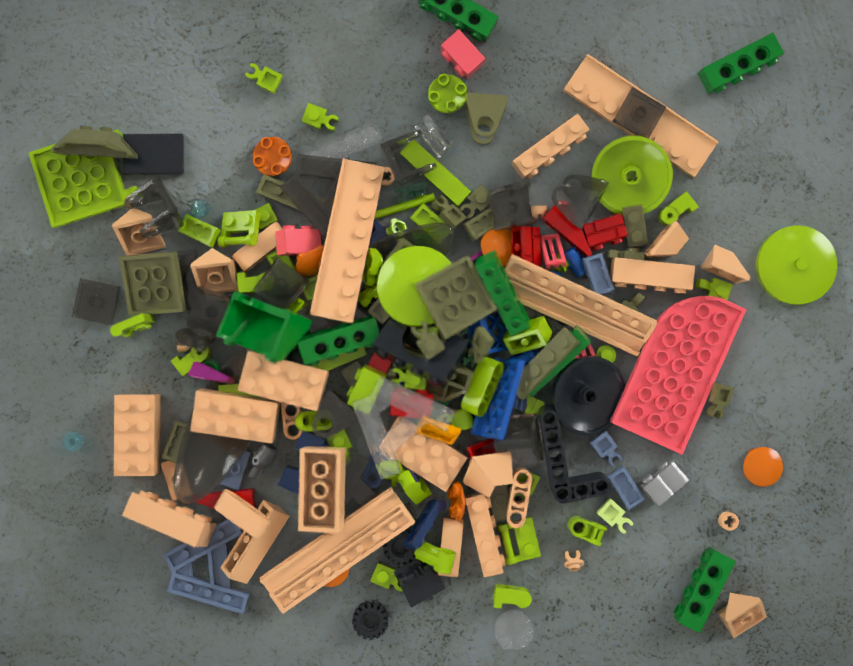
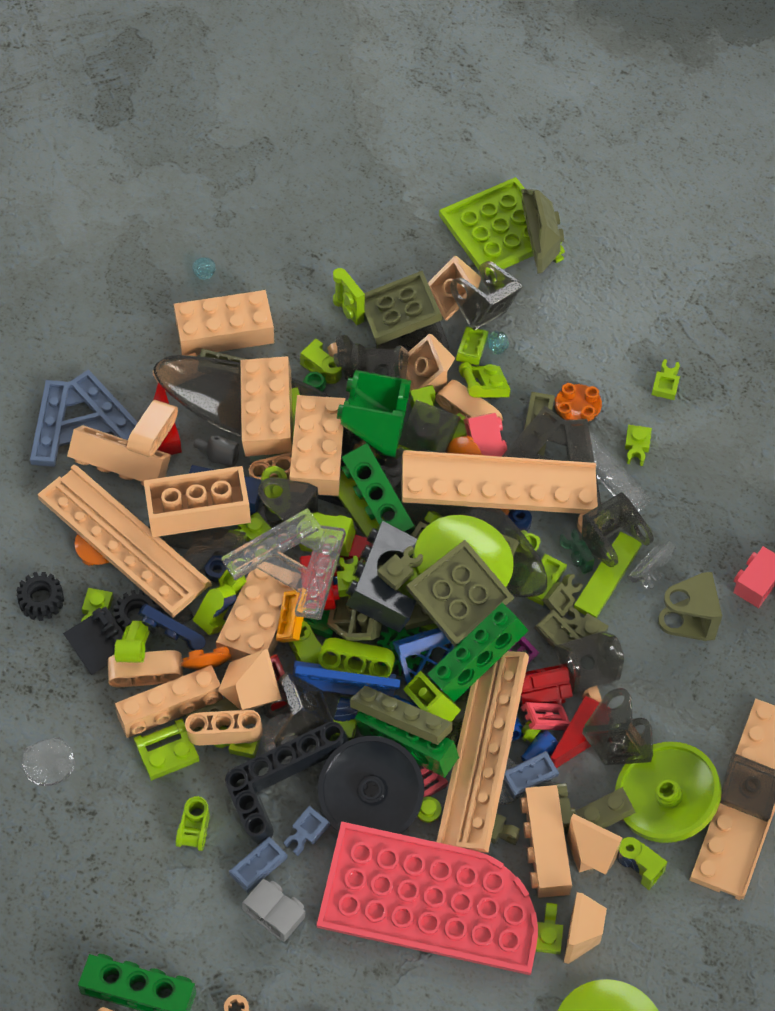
camera: 75 degrees right, 30 degrees down
clear smoke plate [71,278,121,325] -> none
light nougat brick [122,490,217,547] -> none
black tile [123,133,184,175] -> none
magenta slope [188,361,236,384] -> none
sand blue plate [220,446,252,490] -> none
lime plate [246,203,279,233] -> none
lime plate [362,248,383,286] -> none
lime bar [374,193,435,220] -> none
lime dish [428,74,467,113] -> none
olive plate [468,326,494,364] -> none
orange dish [480,227,512,266] -> none
lime leg [493,584,532,609] -> none
light nougat brick [511,114,590,180] -> none
light nougat plate [564,550,584,571] -> none
red brick [581,213,628,251] -> none
yellowish green plate [596,498,633,533] -> none
olive plate [706,382,734,419] -> none

